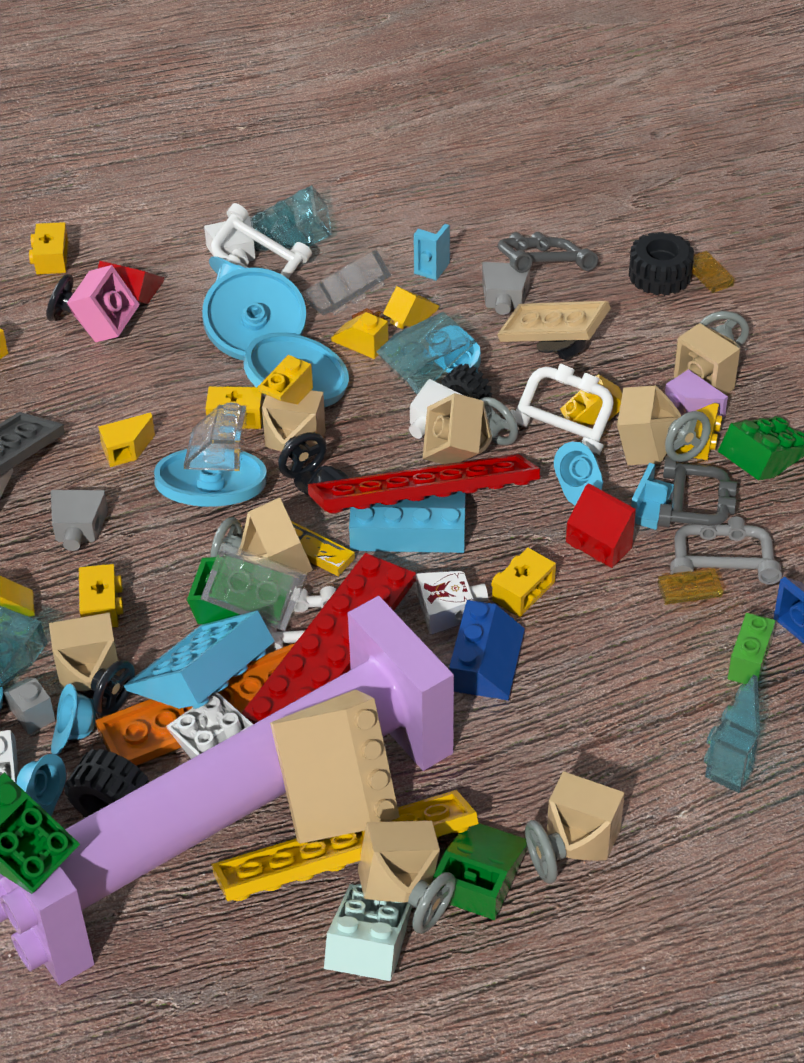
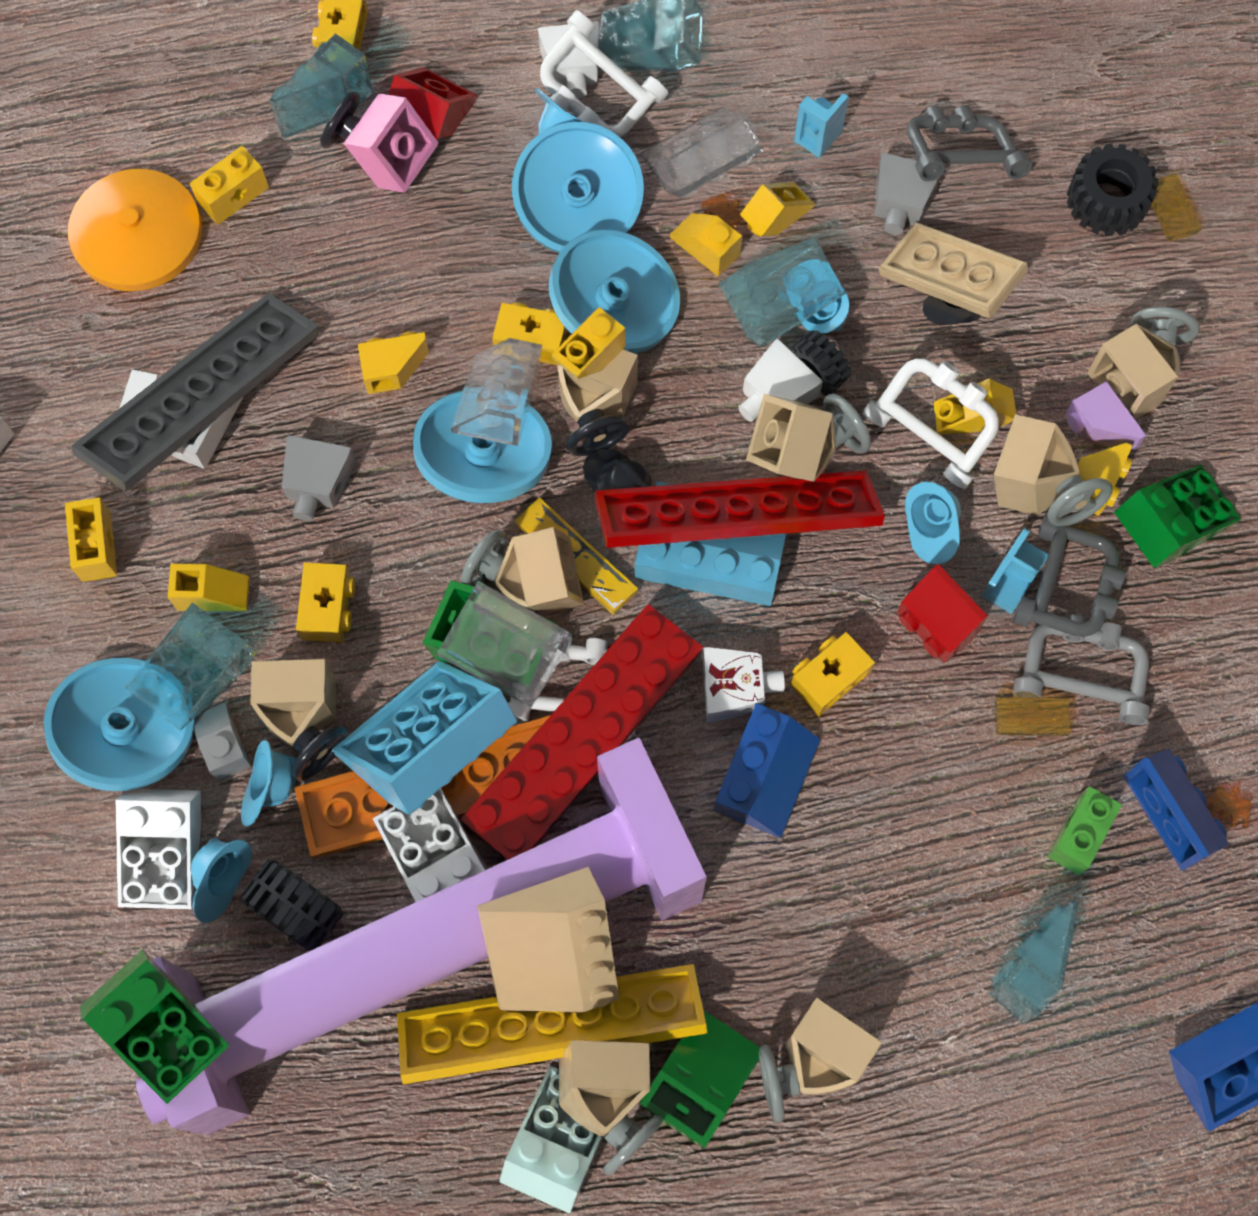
camera: 10 degrees right, 25 degrees up
none -> clear light blue slope [269,33,373,138]

